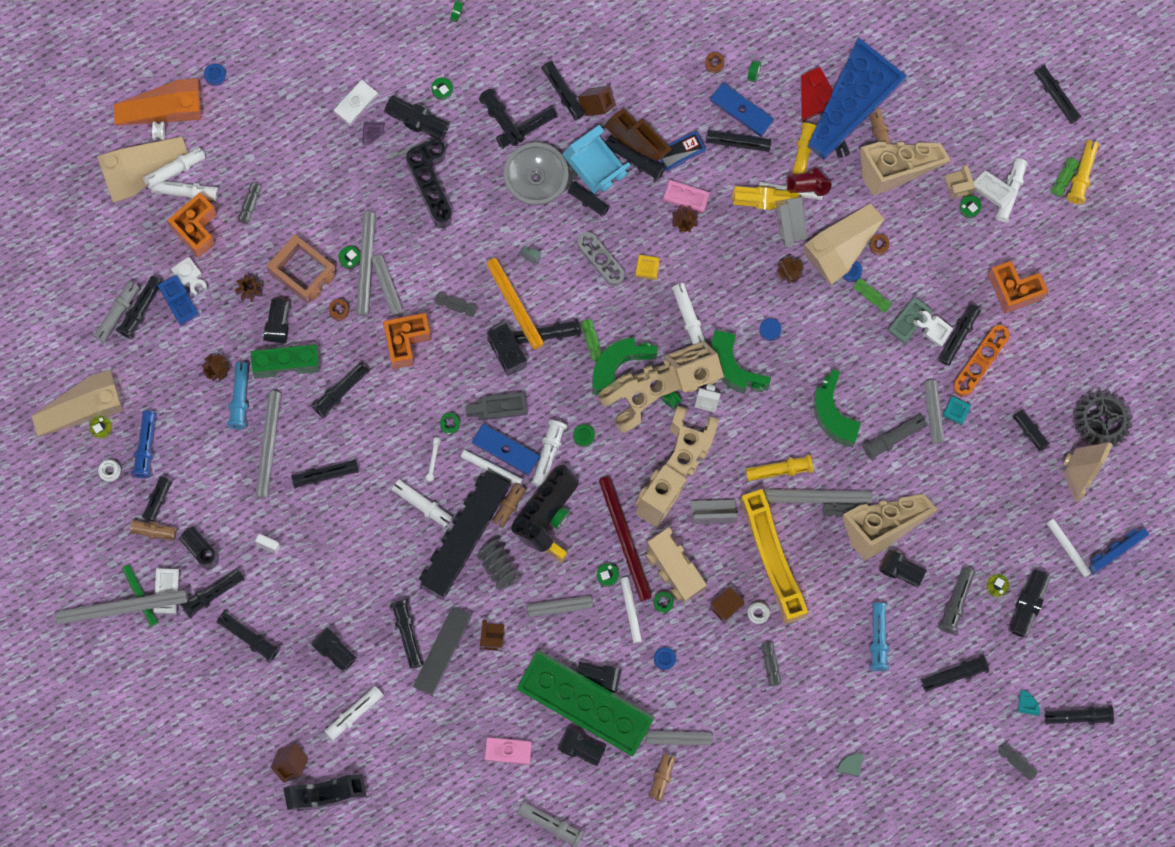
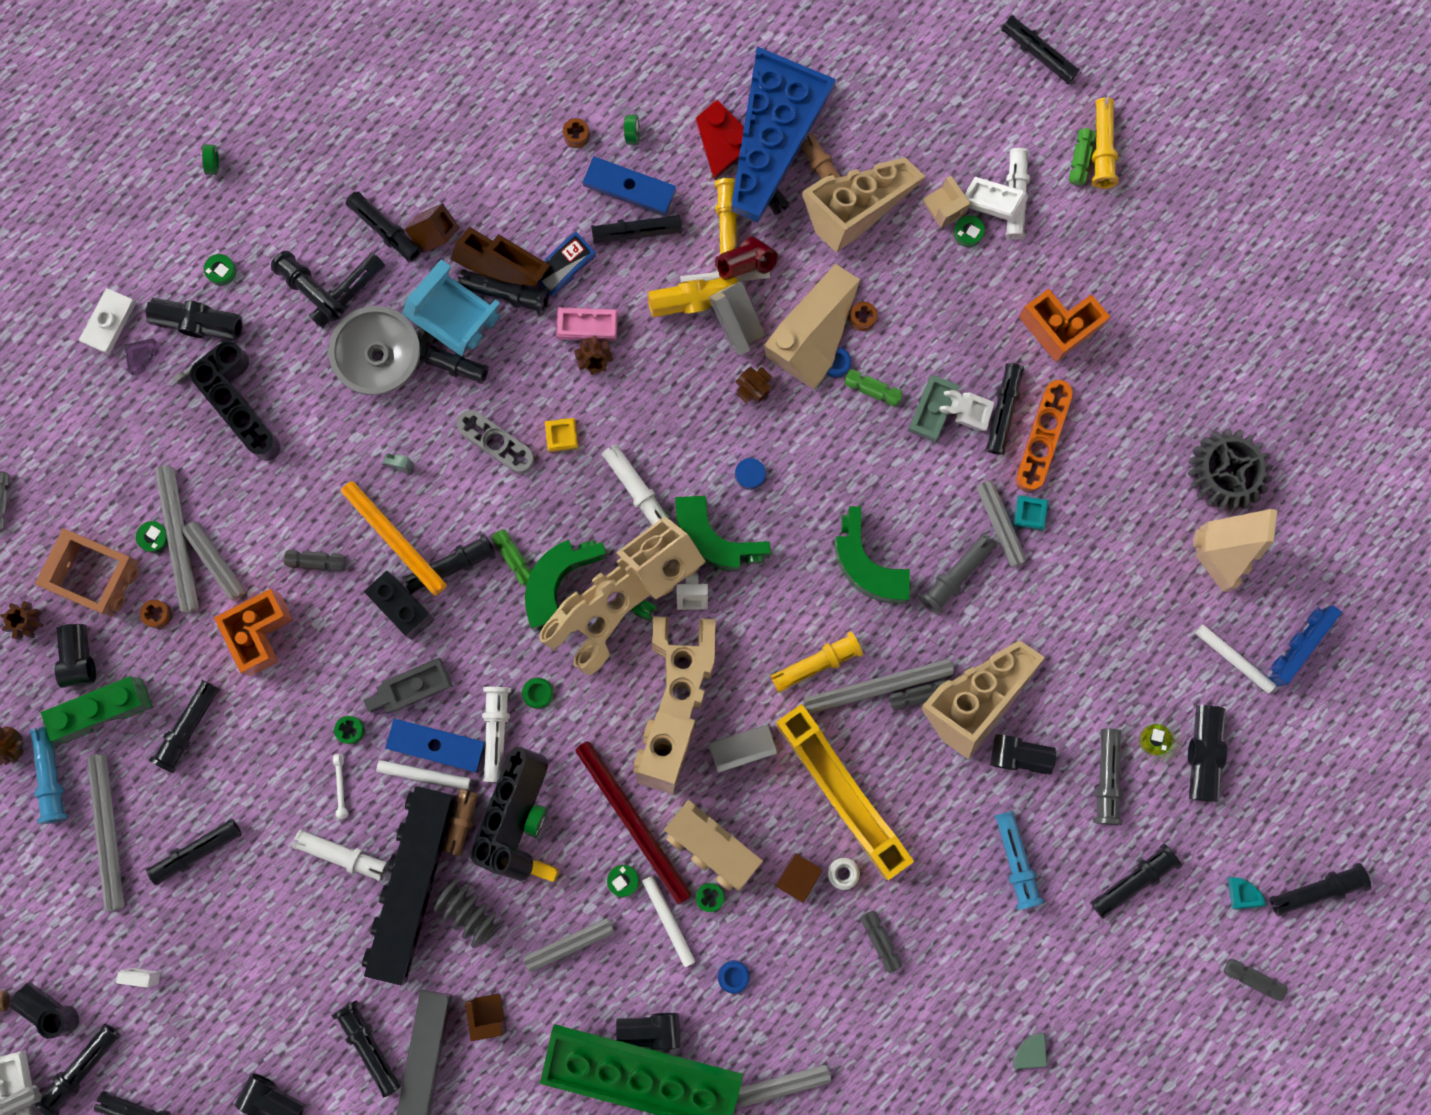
camera: 10 degrees left, 5 degrees up
black pin [1012,409,1050,452] -> none

